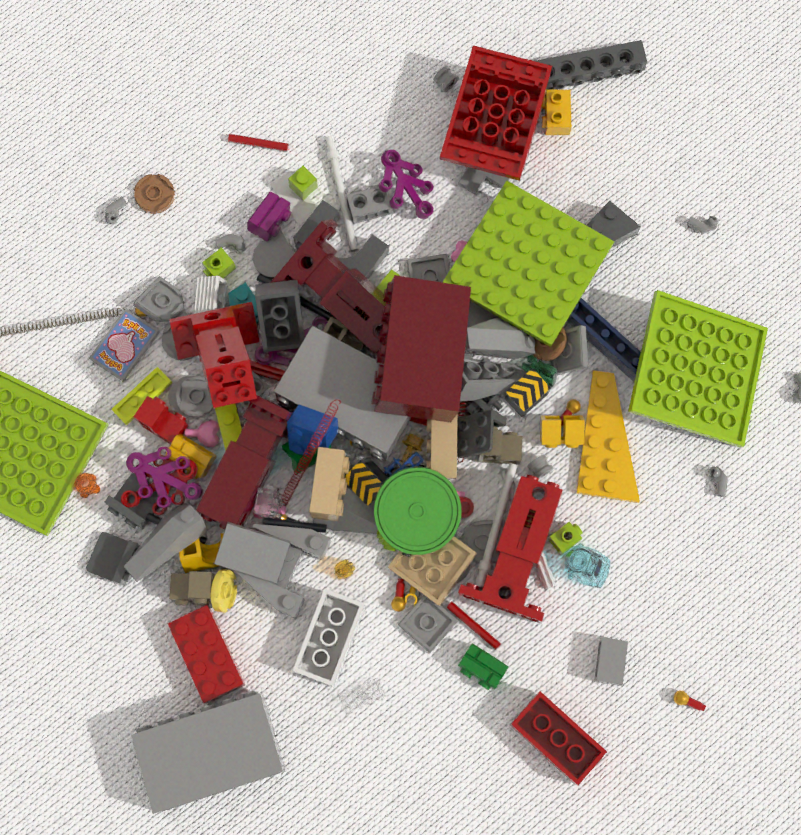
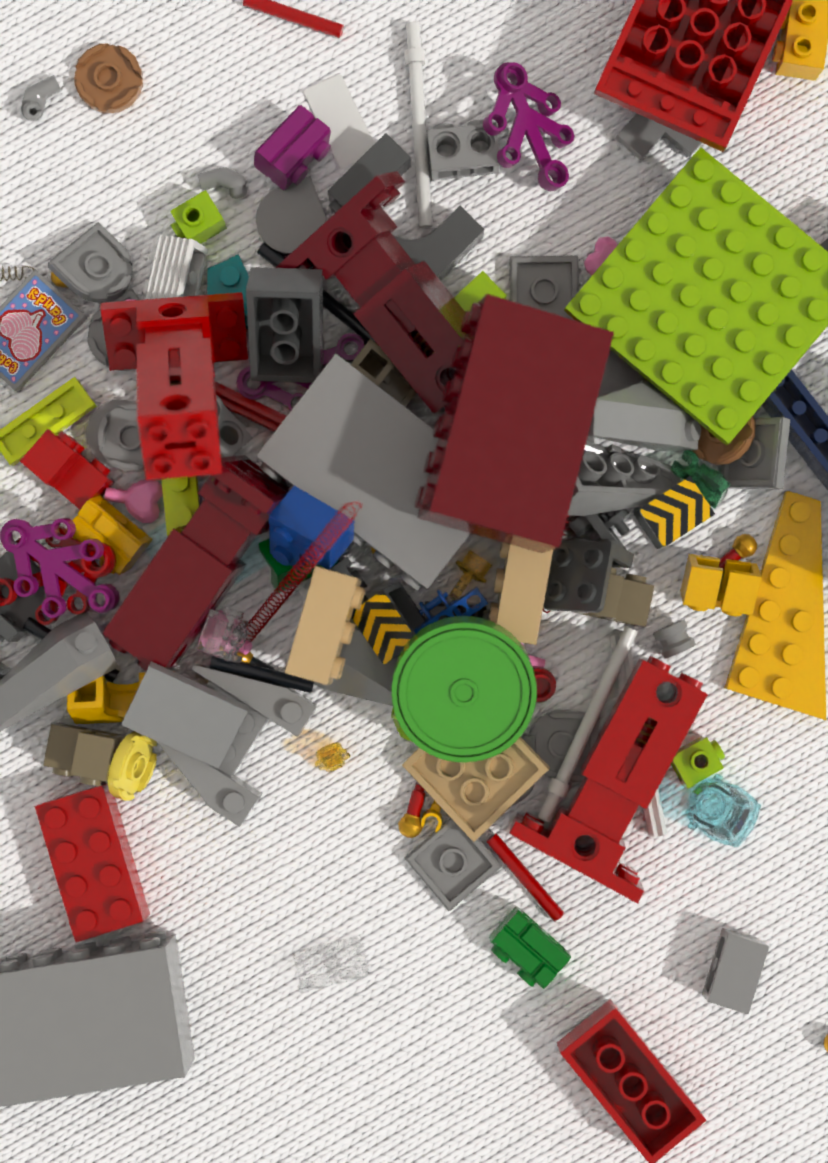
camera: 10 degrees right, 10 degrees up
lime brick [288,166,318,200] -> none
white brick [292,588,366,688] -> none

